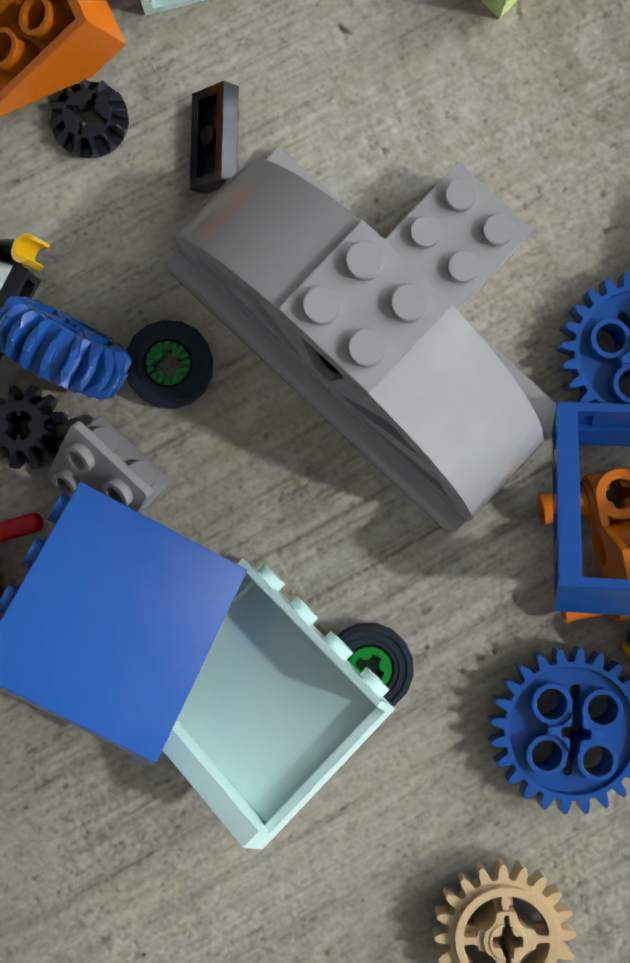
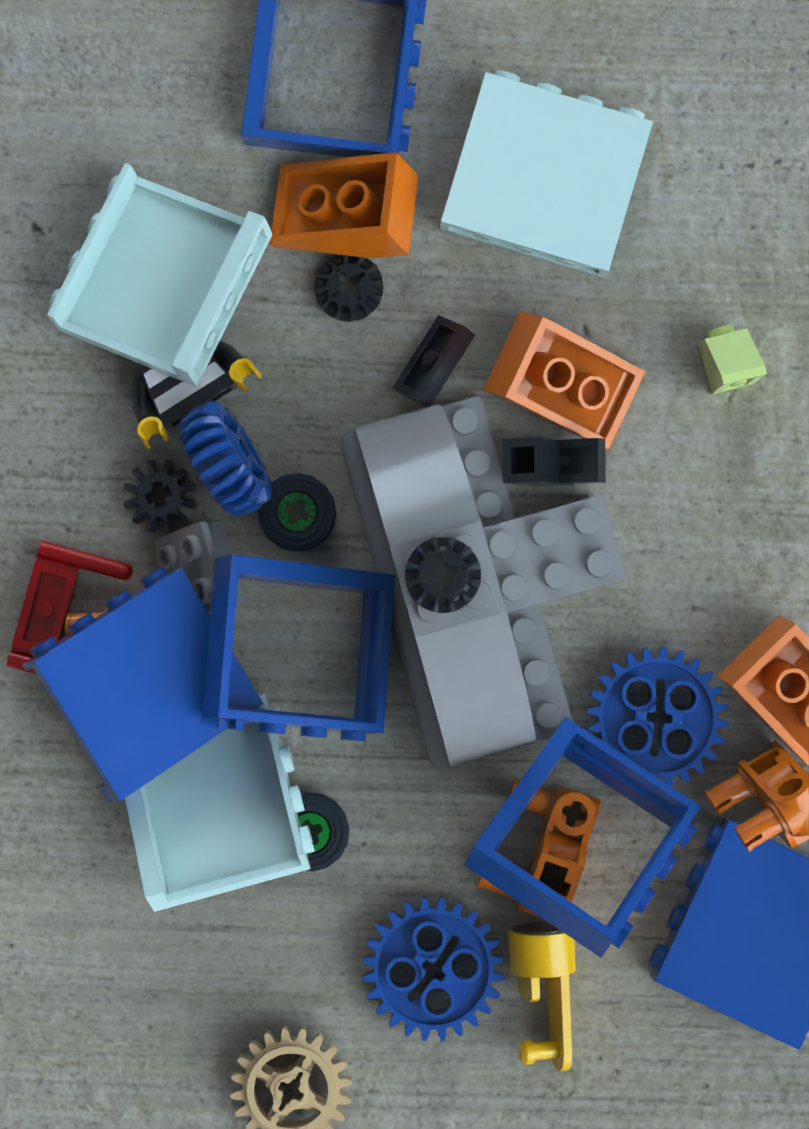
camera: 30 degrees right, 0 degrees up
none -> blue window [202,554,395,741]
none -> black gear [405,537,481,613]
none -> orange slope [483,311,646,450]
none -> black brick [503,437,606,486]

